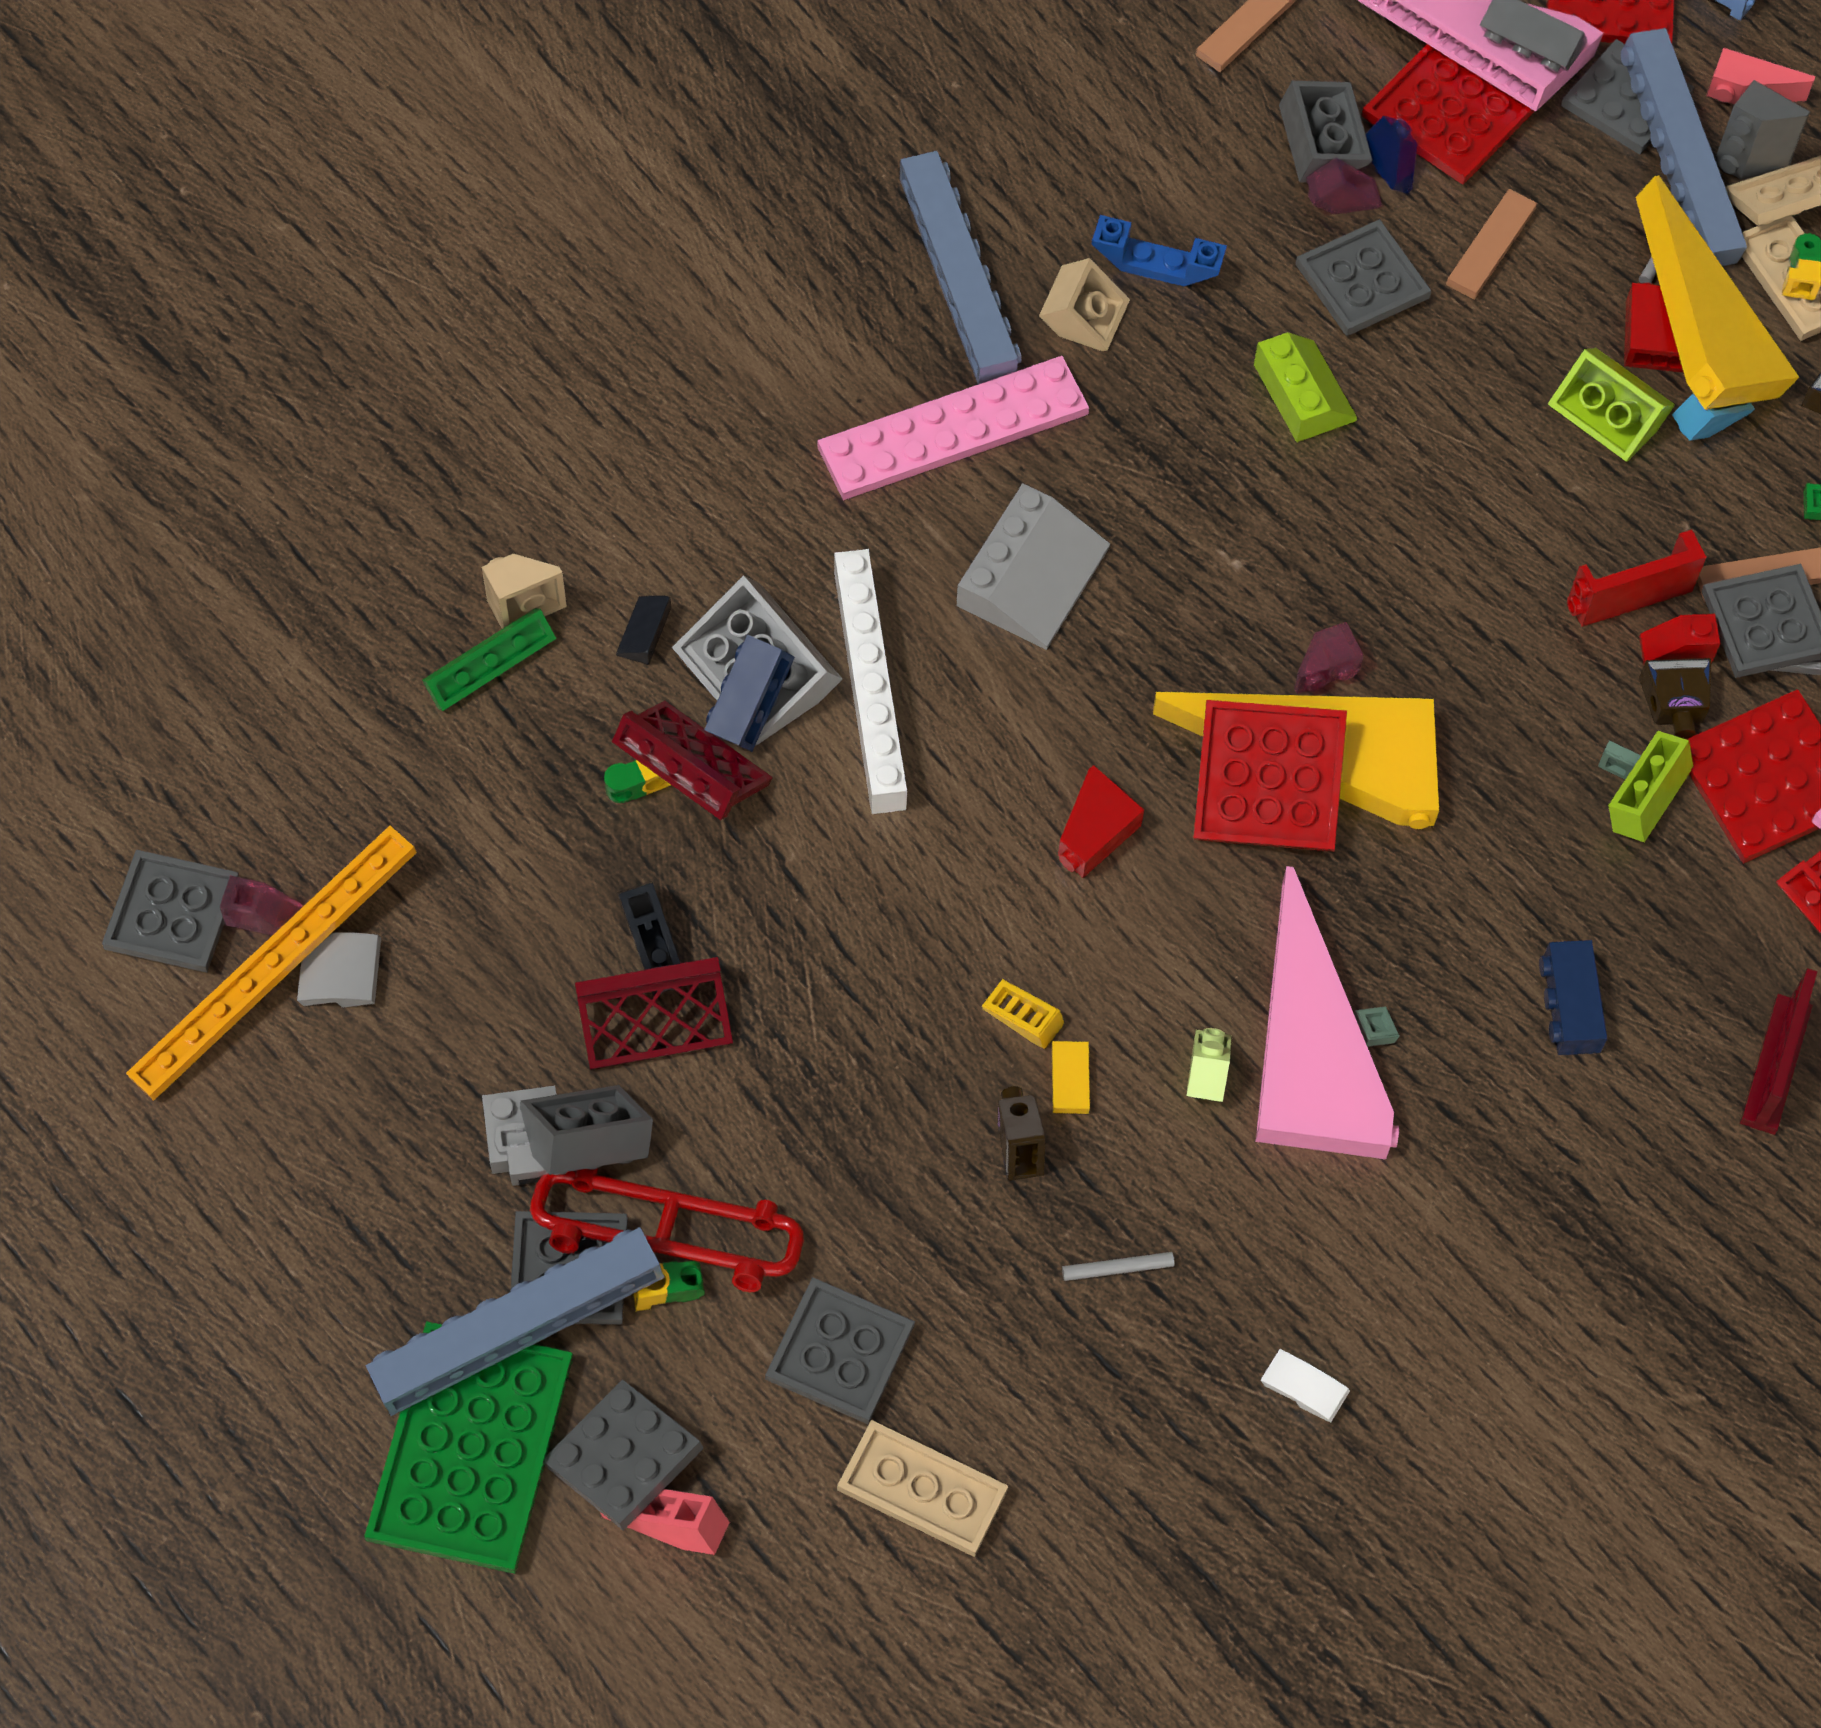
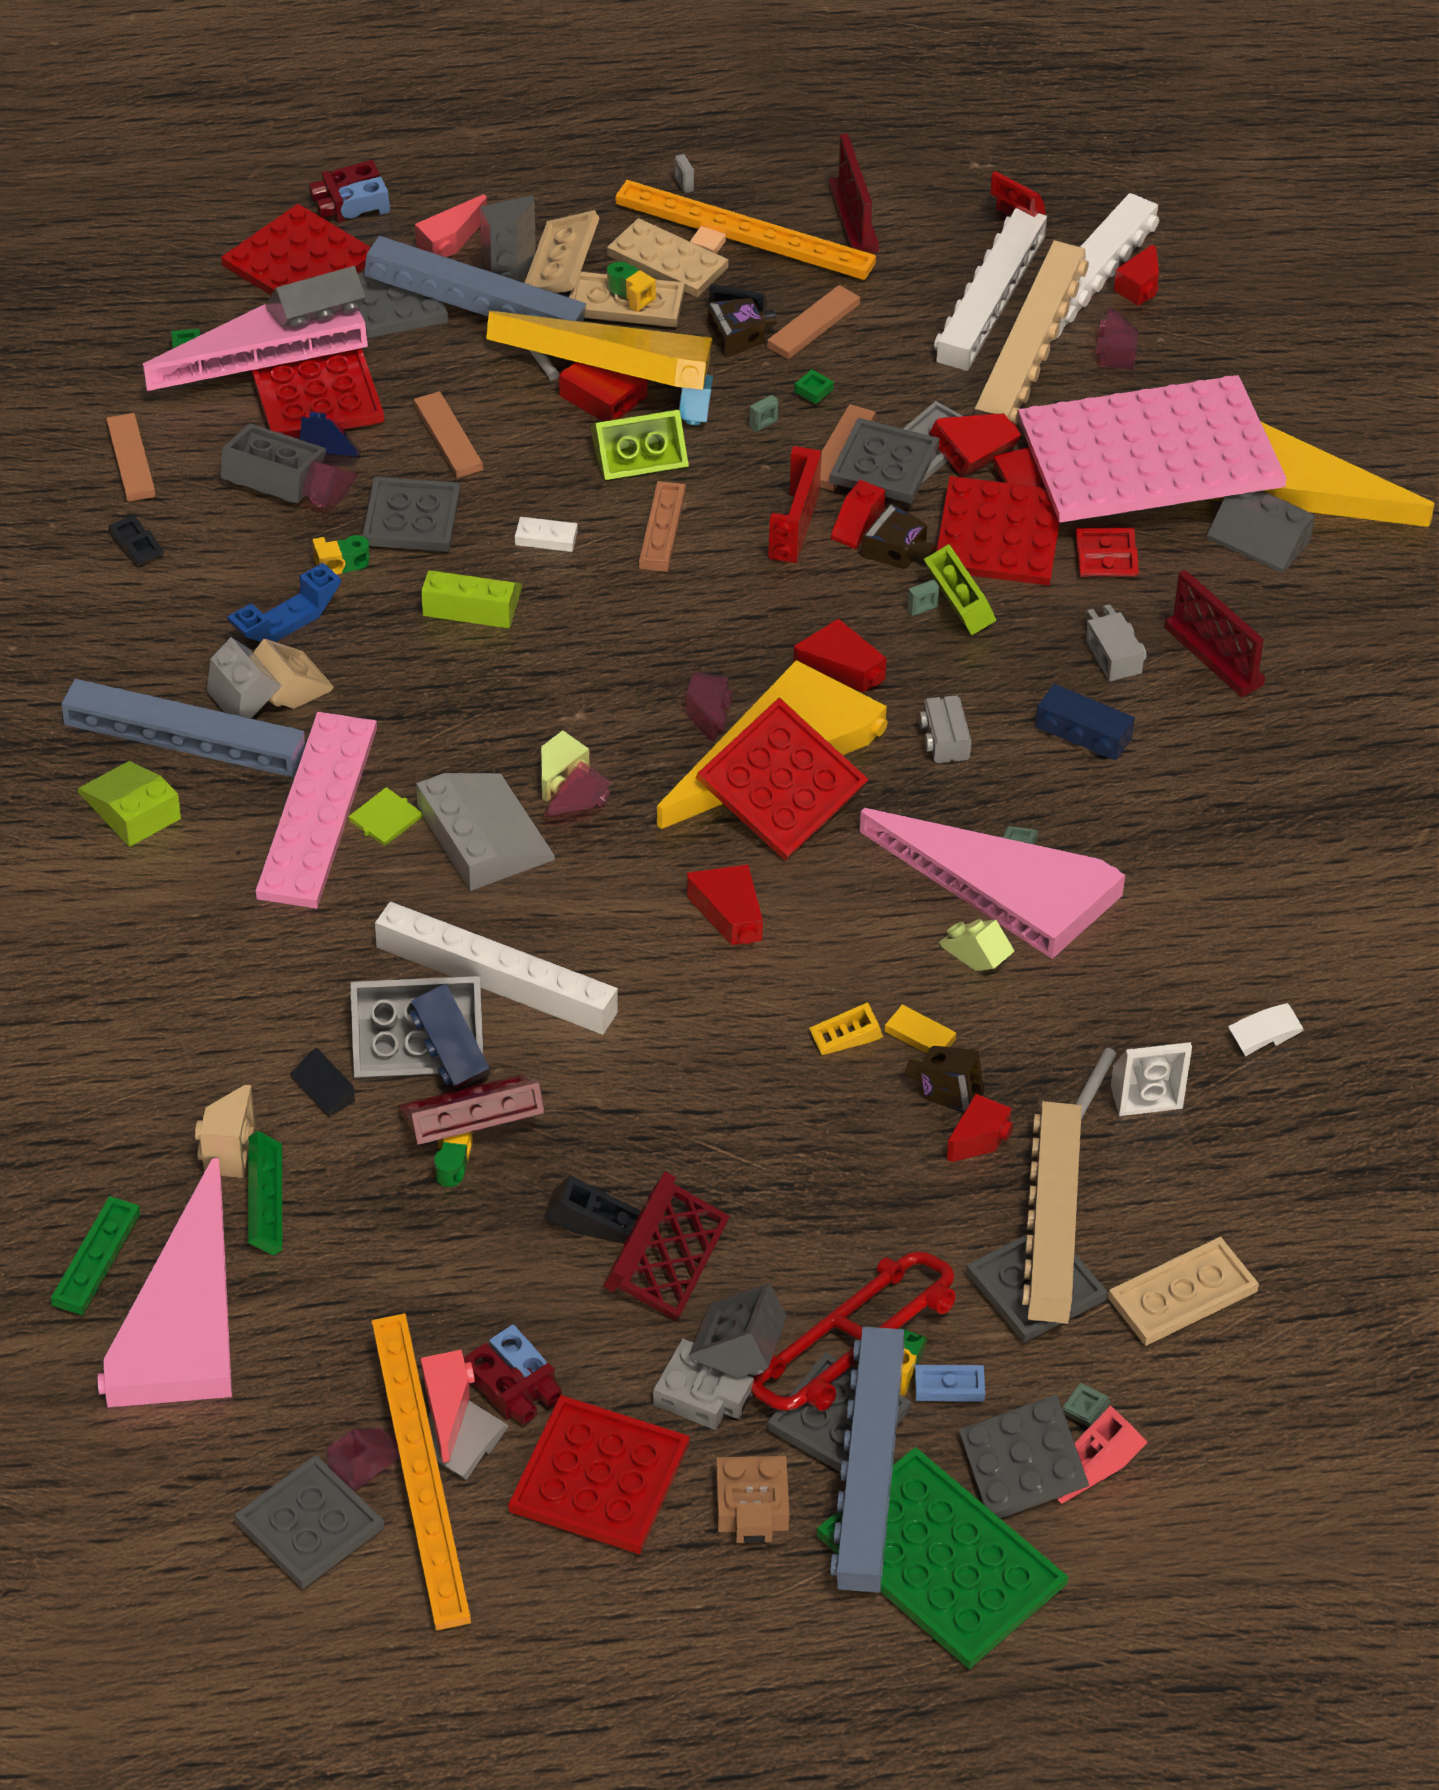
camera: 55 degrees left, 15 degrees down
none -> green plate [51,1196,141,1316]
none -> lime slope [78,761,181,847]
none -> bright pink slope [98,1158,232,1408]
none -> black slope [108,514,164,566]
none -> light grey slope [207,637,281,719]
none -> leg [313,535,370,575]
none -> lime piece [348,787,423,846]
none -> coral slope [421,1350,475,1463]
none -> dark red hips [463,1324,562,1425]
none -> red plate [508,1395,690,1554]
none -> white plate [515,517,578,552]
none -> yellowish green slope [541,731,589,802]
none -> clear pink slope [543,761,611,818]
none -> nougat tile [639,481,686,572]
none -> medium nougat piece [716,1456,789,1543]
none -> sand green tile [749,395,778,432]
none -> red slope [793,618,887,693]
none -> medium blue plate [915,1365,985,1402]
none -> light grey brick [919,695,971,763]
none -> red slope [947,1094,1014,1162]
none -> tan brick [1022,1101,1082,1324]
none -> sand green tile [1062,1383,1111,1427]
none -> light grey hinge [1085,604,1146,682]
none -> white slope [1111,1042,1192,1116]

